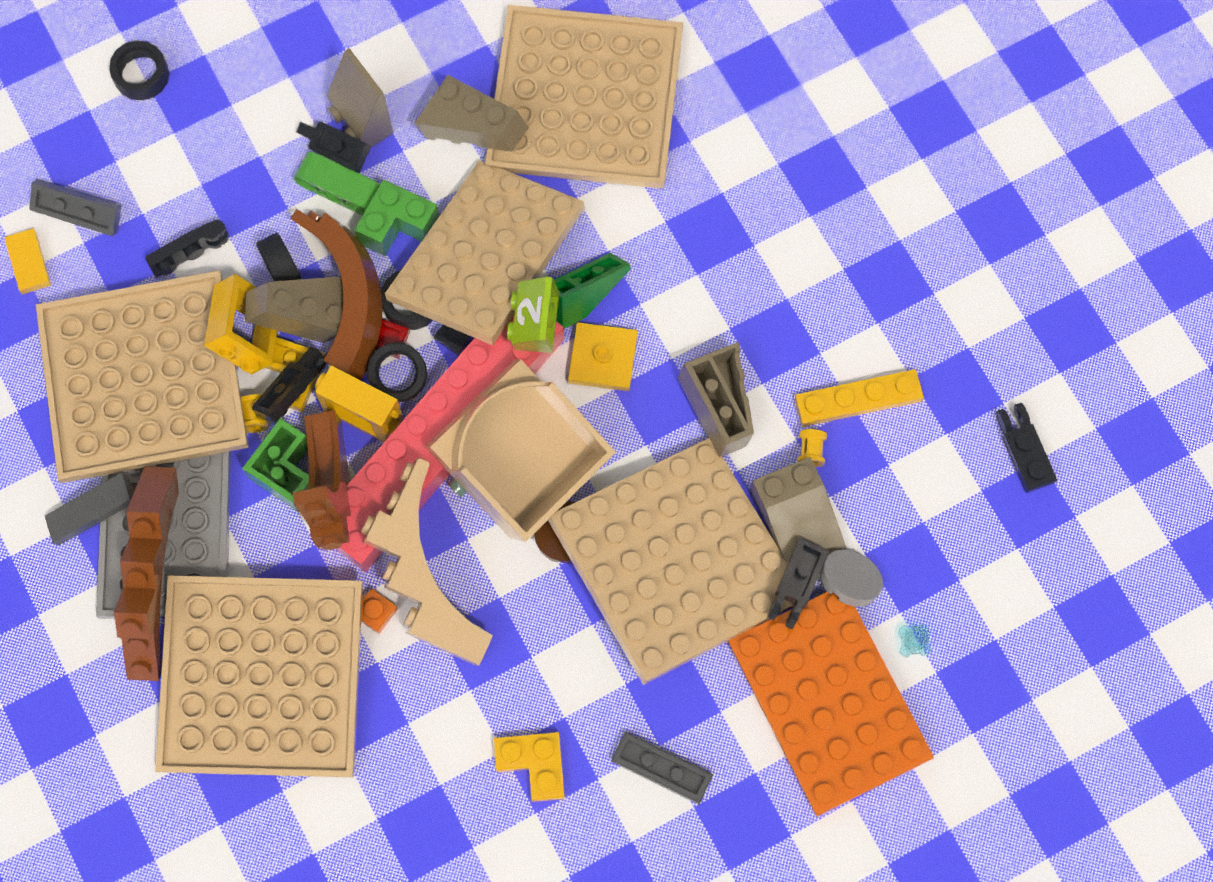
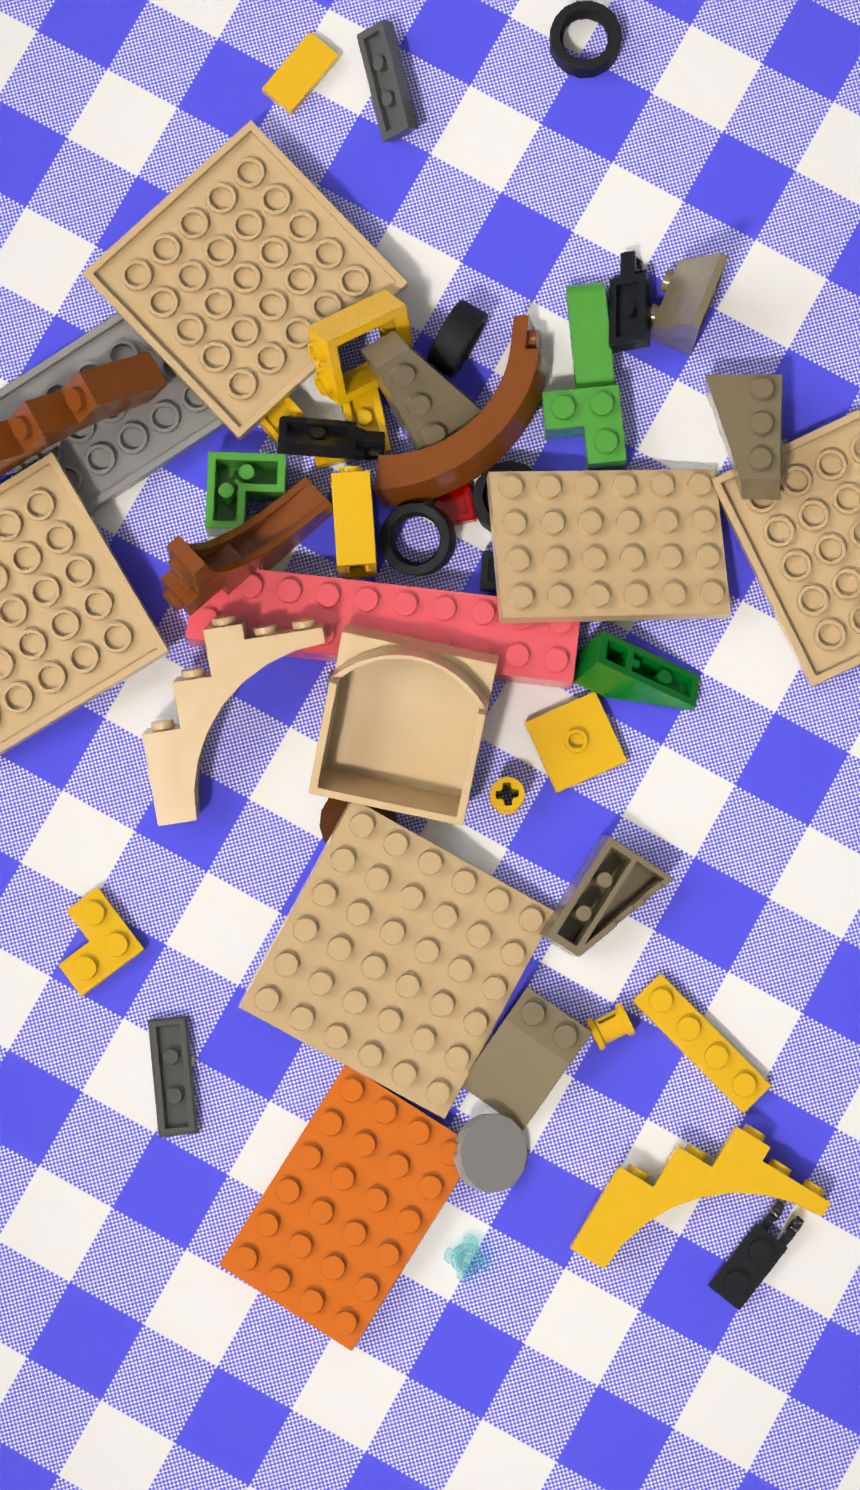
camera: 60 degrees right, 10 degrees up
dark grey tile [44,472,133,545] -> none
black hinge [145,219,229,278] -> none
orange plate [361,588,398,634] -> none
lime slope [507,277,559,353] -> none
black hinge [767,537,829,629] -> none
none -> yellow bush [489,777,525,815]
none -> yellow arch [569,1124,831,1269]

